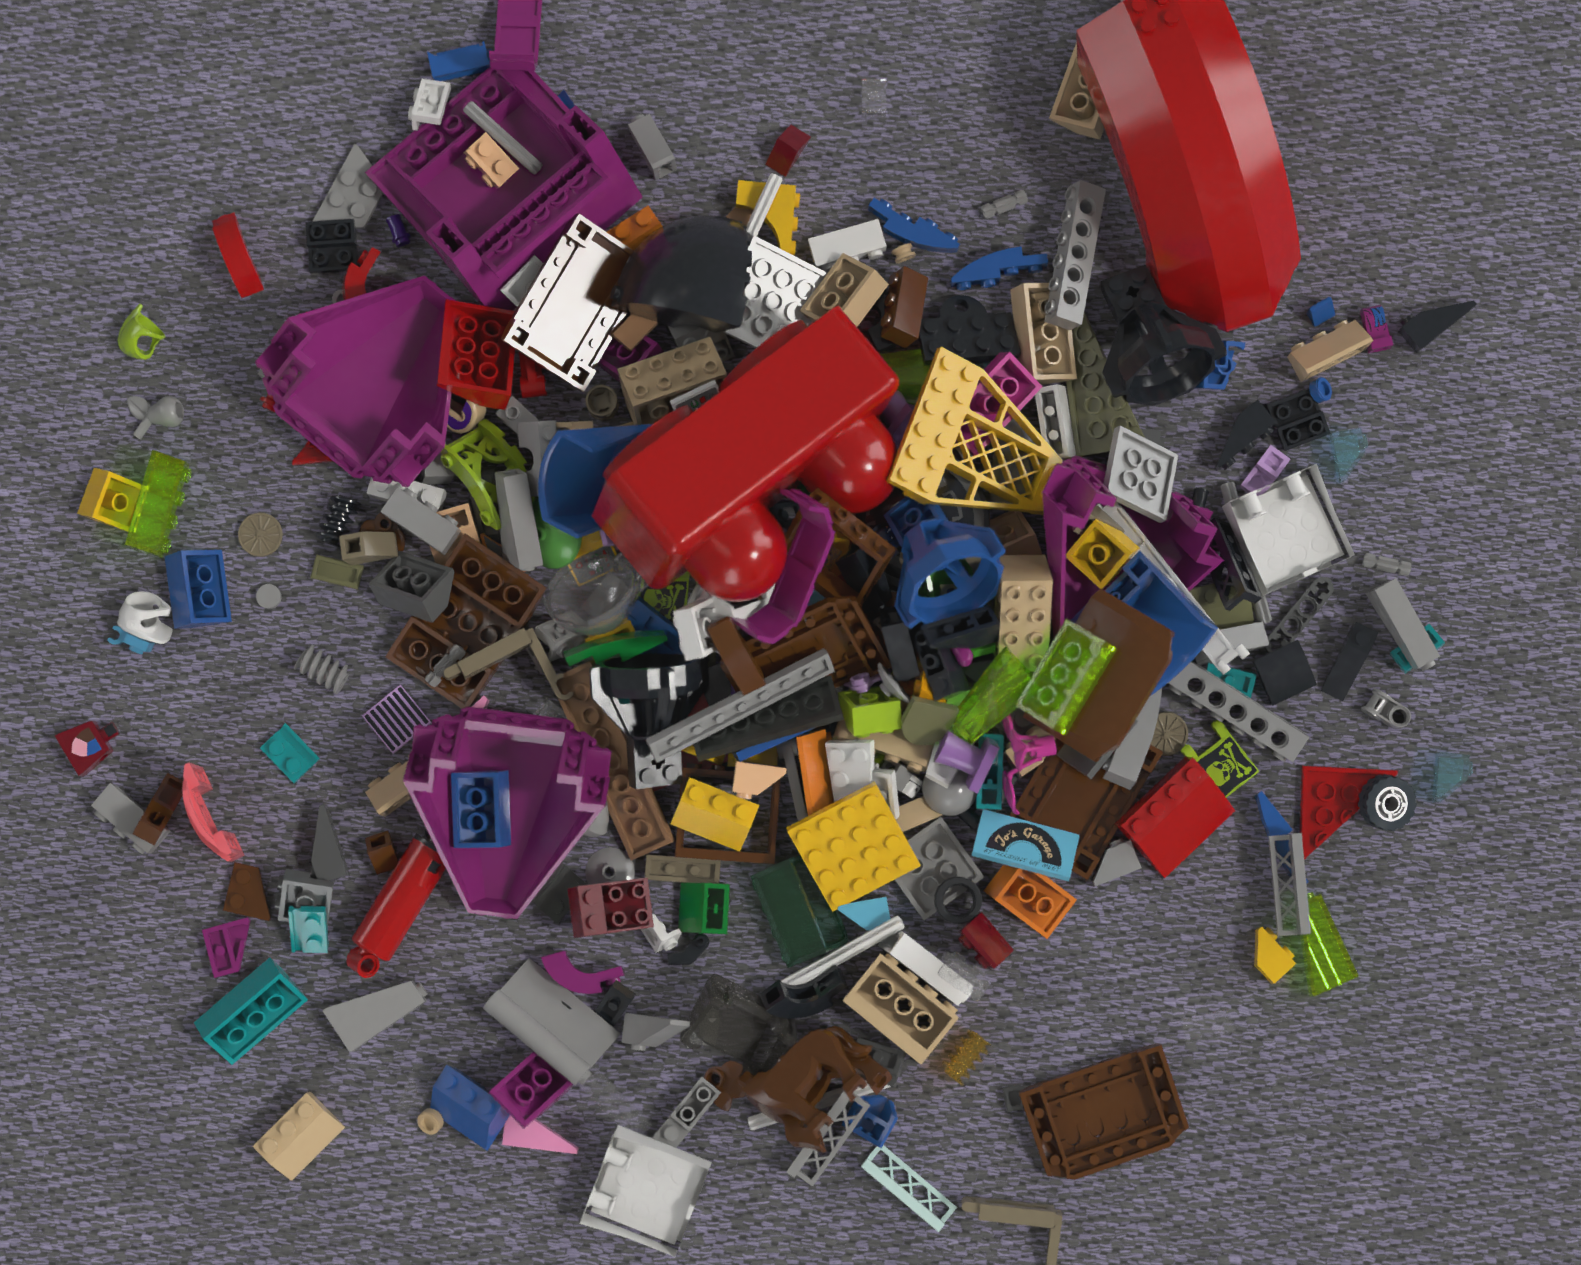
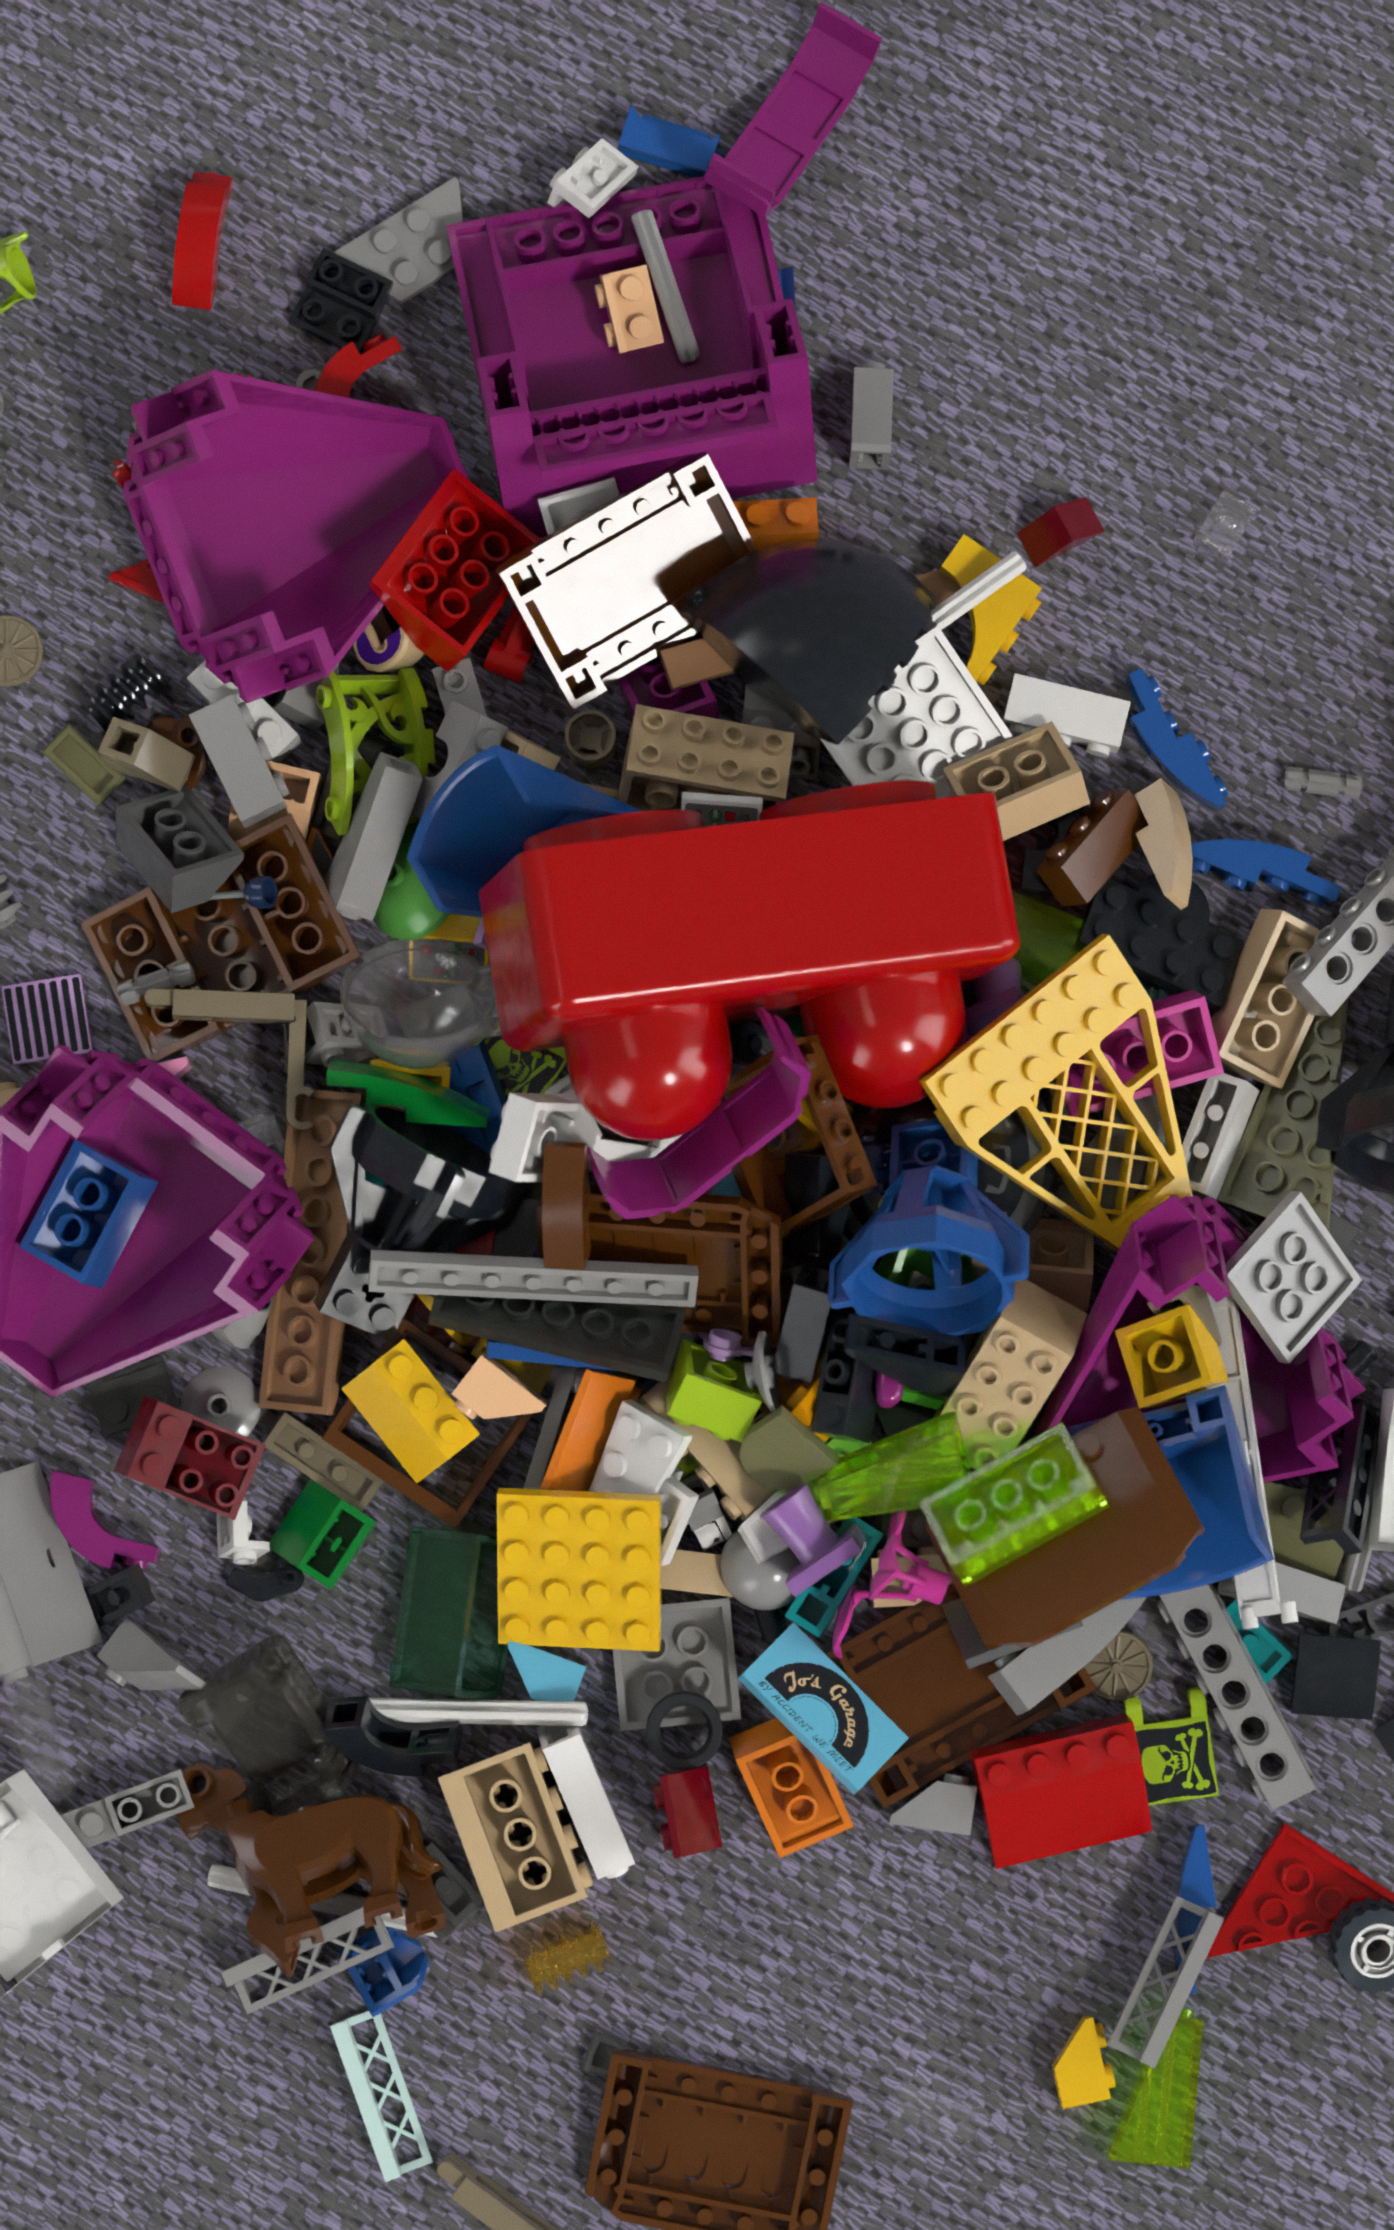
camera: 25 degrees right, 0 degrees up
dark purple pin [386,214,411,247] -> none
tan bush [891,243,916,264] -> none
clear bracket [938,950,991,1002] -> none
none -> dark blue hinge [209,876,277,909]
none -> tan slope [1135,778,1193,910]

